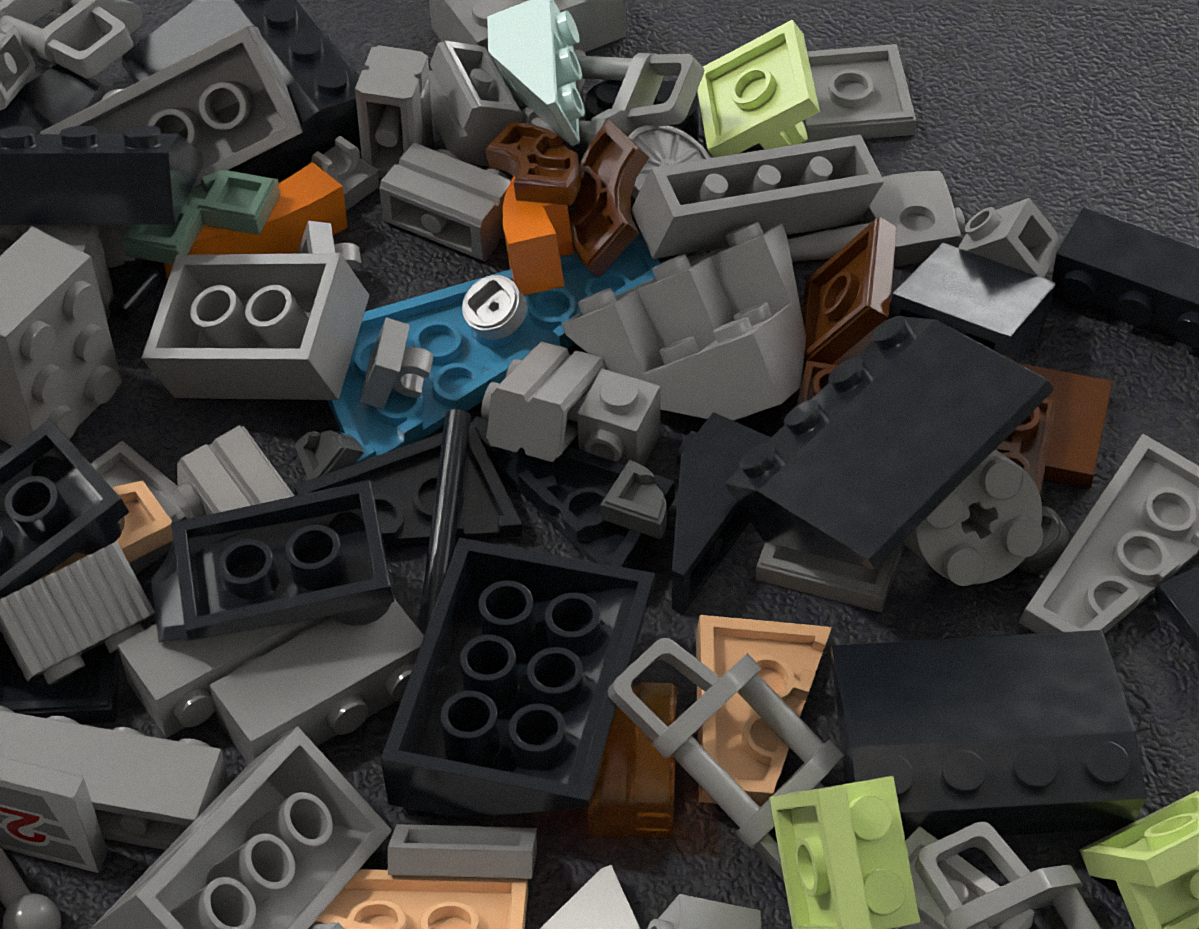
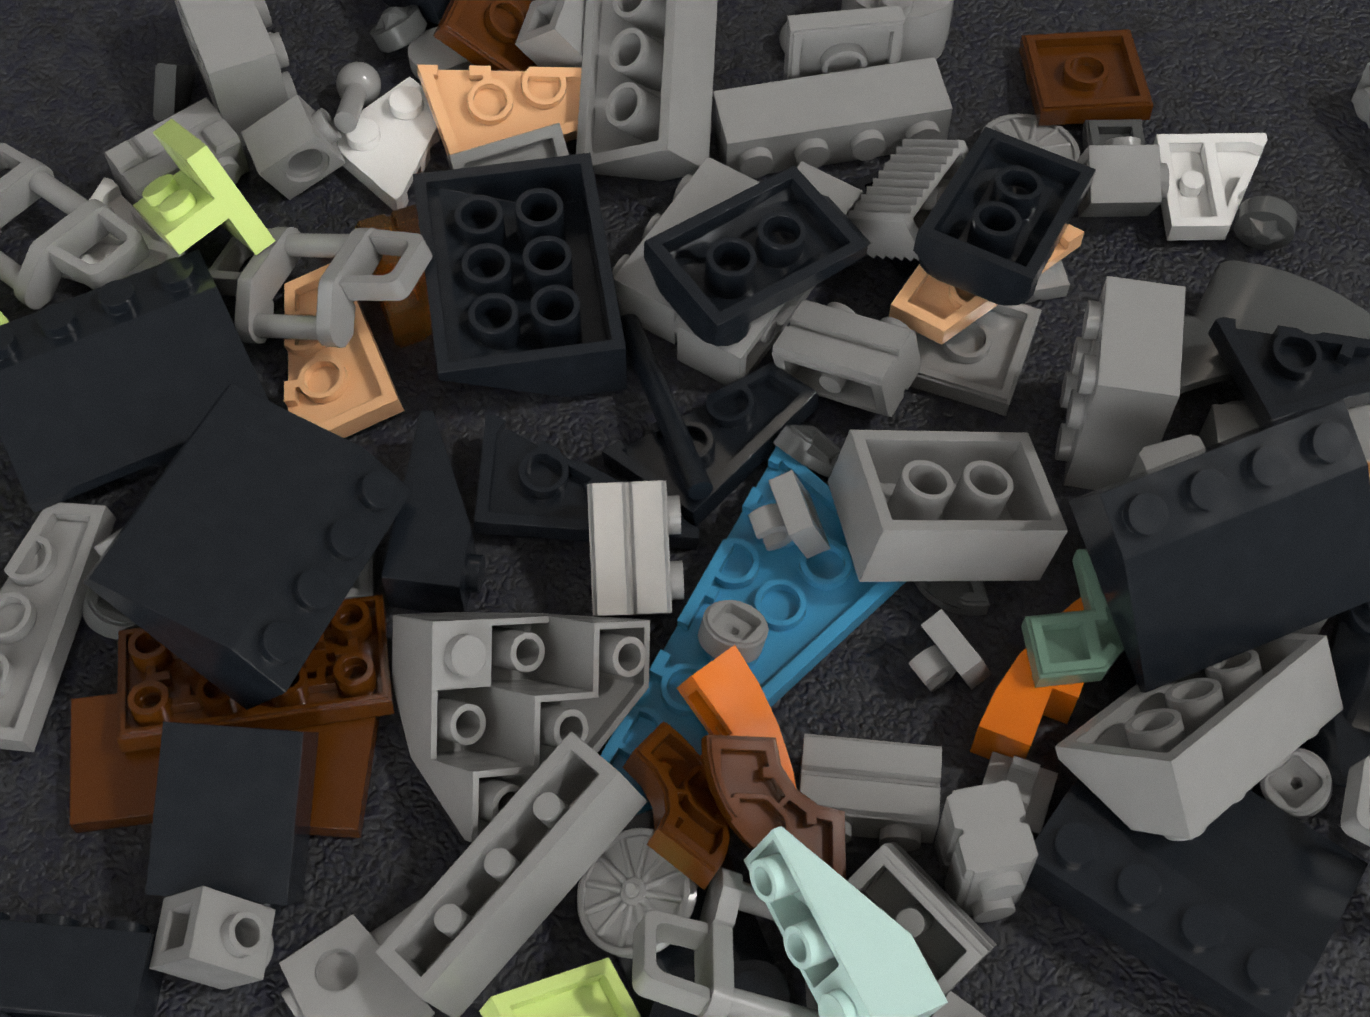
camera: 155 degrees right, 10 degrees up
light grey brick [577,368,660,466] -> none
dark grey tile [601,460,667,539] -> none
reddish brown tile [802,217,897,374] -> none

